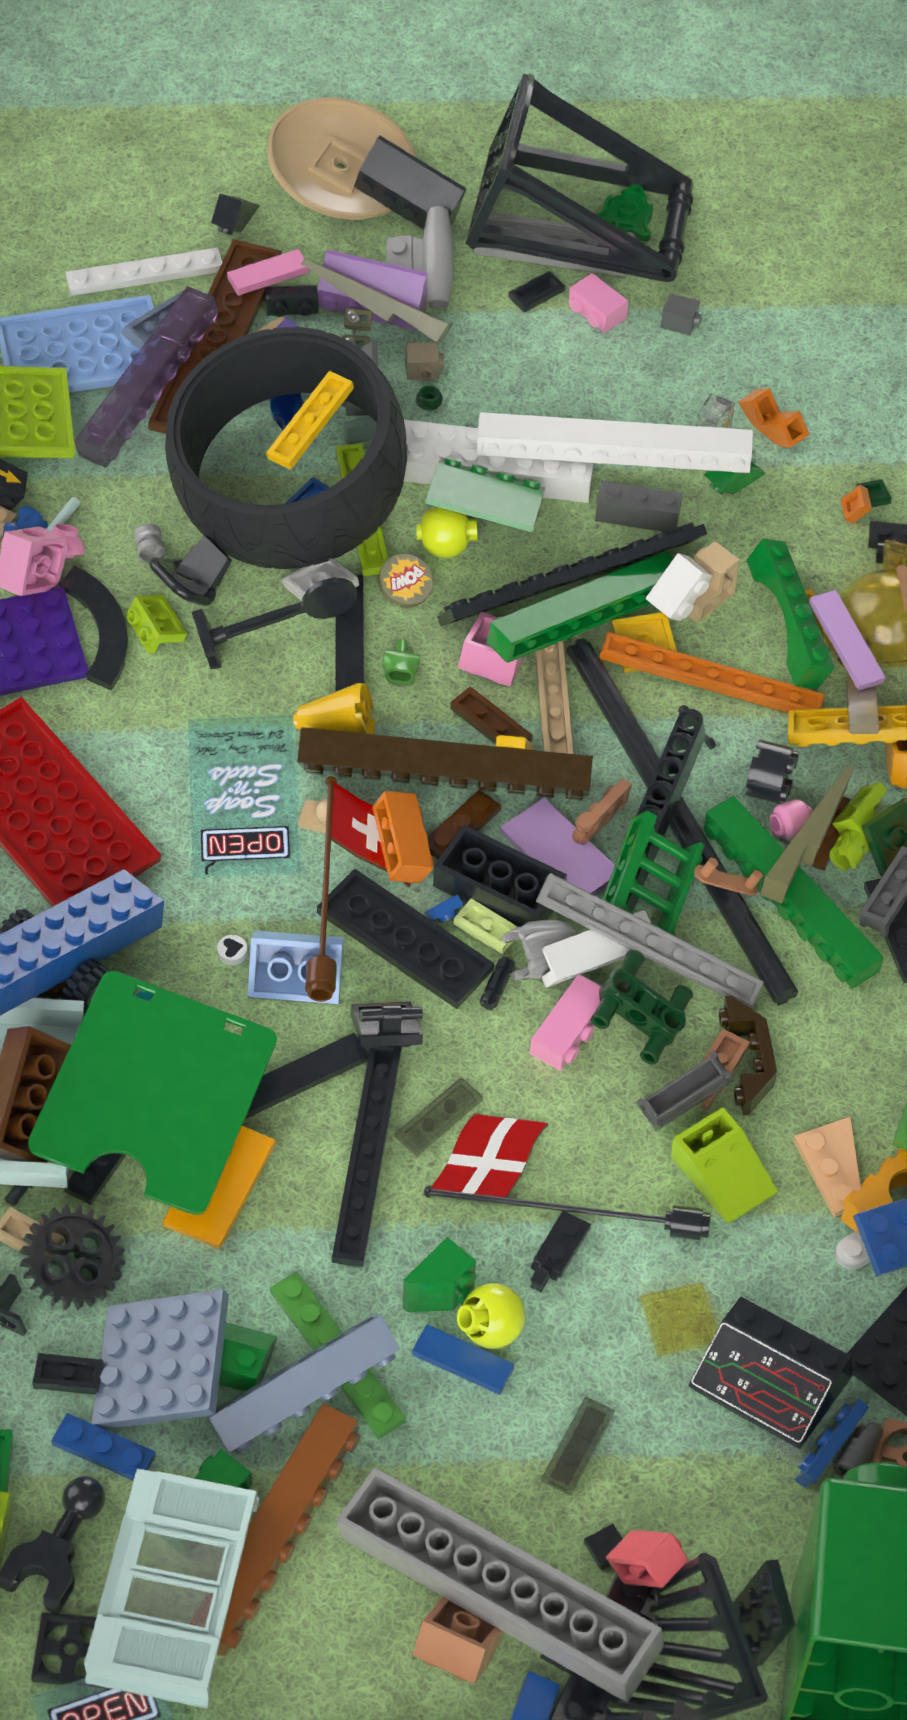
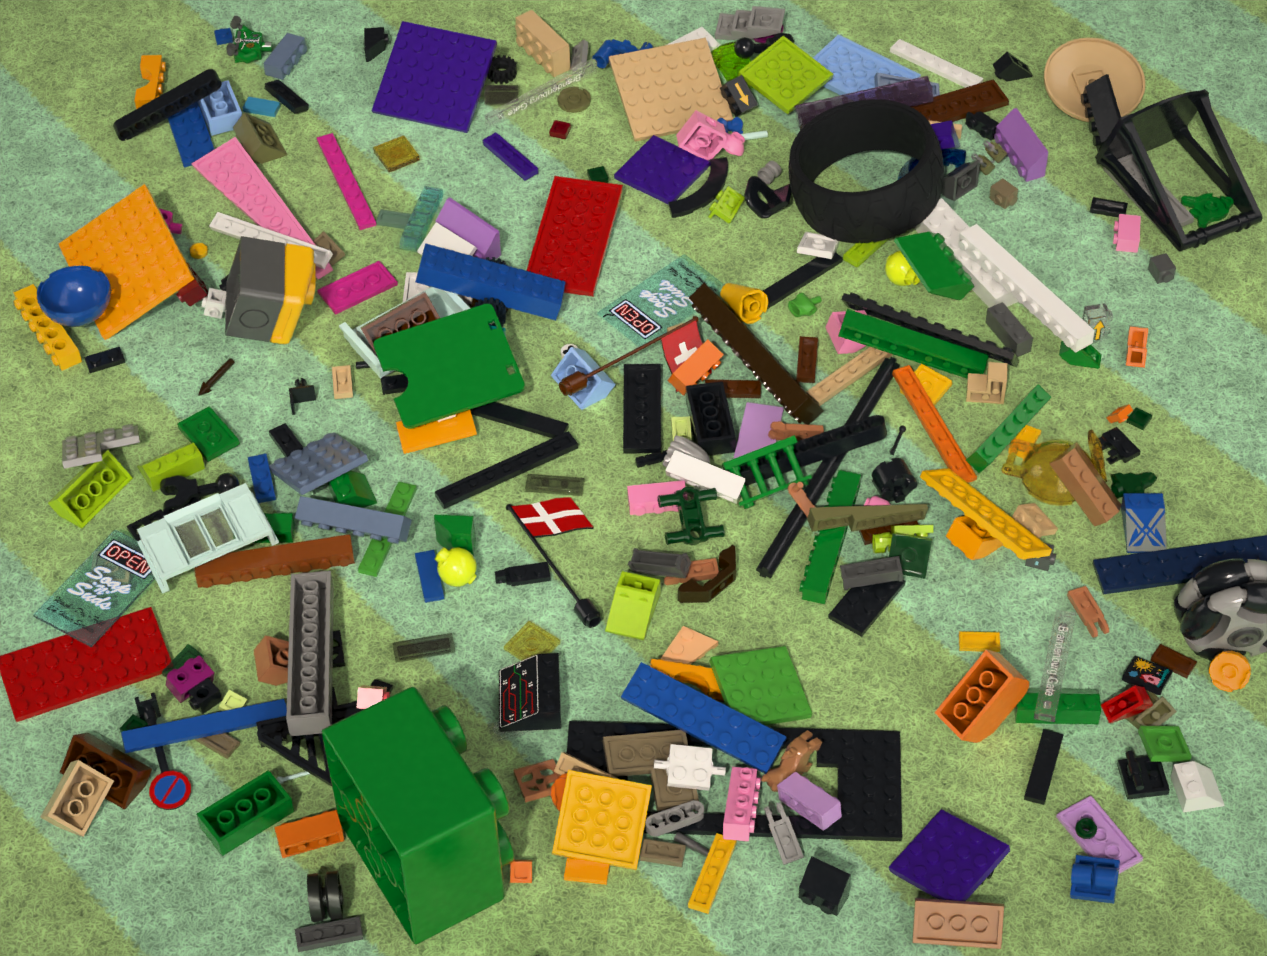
camera: 55 degrees right, 5 degrees down
black gear [20,1205,125,1310] -> none
black piece [191,577,357,670] -> none
bright pink tile [227,249,309,296] -> none
yellow plate [266,371,354,470] -> none
olive slope [301,258,453,342] -> none
black plate [350,1001,423,1049] -> none
tile [378,553,434,608] -> none
light grey plate [387,206,454,308] -> none
dark green plate [416,385,443,410] -> none
blue plate [425,894,463,923] -> none
yellow tile [496,735,534,750] -> none
light grey tile [536,873,764,1009] -> none
white brick [646,553,713,621] -> none
blue plate [794,1399,869,1488] -> none
lavender tile [809,590,886,691] -> none
dark grey hinge [832,1422,883,1478] -> none
dark tan tile [847,677,879,734] -> none

